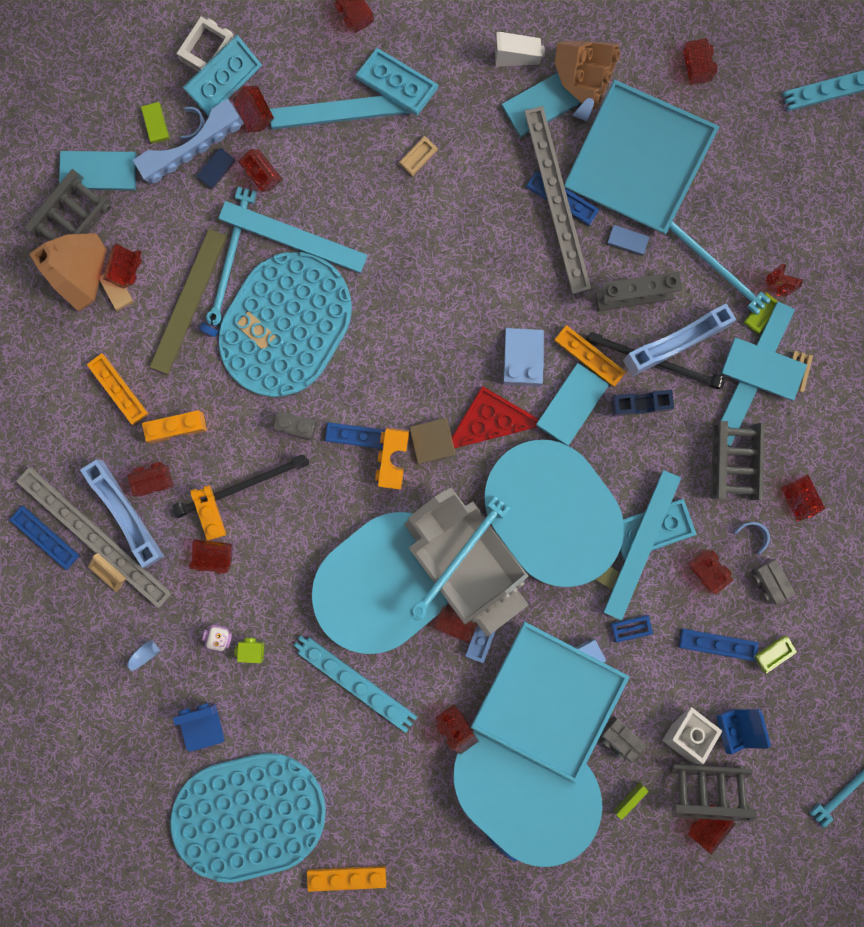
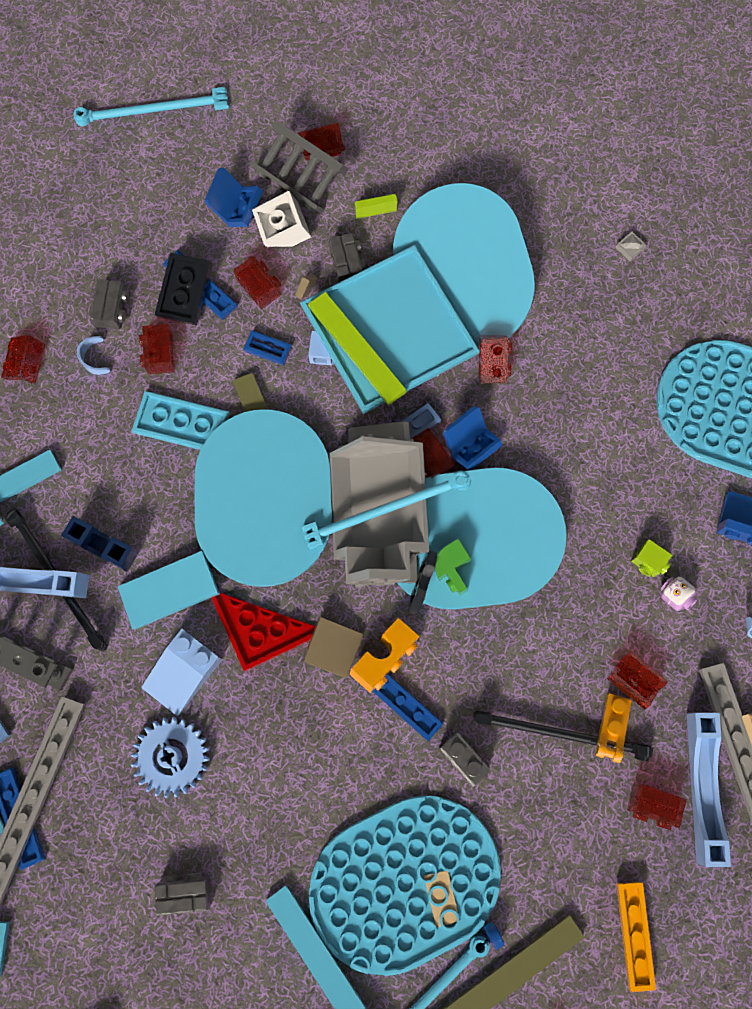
camera: 150 degrees left, 10 degrees down
light orange arch [142,410,207,444] -> none
medium azure hinge [293,635,418,733] -> none
light orange plate [307,866,386,892] -> none
tan tile [399,136,438,177] -> none
light orange plate [554,325,626,388] -> none
medium azure tile [603,470,681,620] -> none
dark grey fence [711,421,766,500] -> none
lime tile [754,635,797,673] -> none
none -> light blue gear [131,717,210,798]
none -> black plate [154,253,213,326]
none -> flat silver brick [155,873,210,916]
none -> clear red brick [233,256,281,309]
none -> dark tan tile [295,274,319,299]
none -> lime tile [308,292,406,406]
none -> black tile [408,550,437,615]
none -> bright green brick [435,539,471,596]
none -> blue bracket [443,406,502,471]
none -> light grey tile [615,232,647,262]

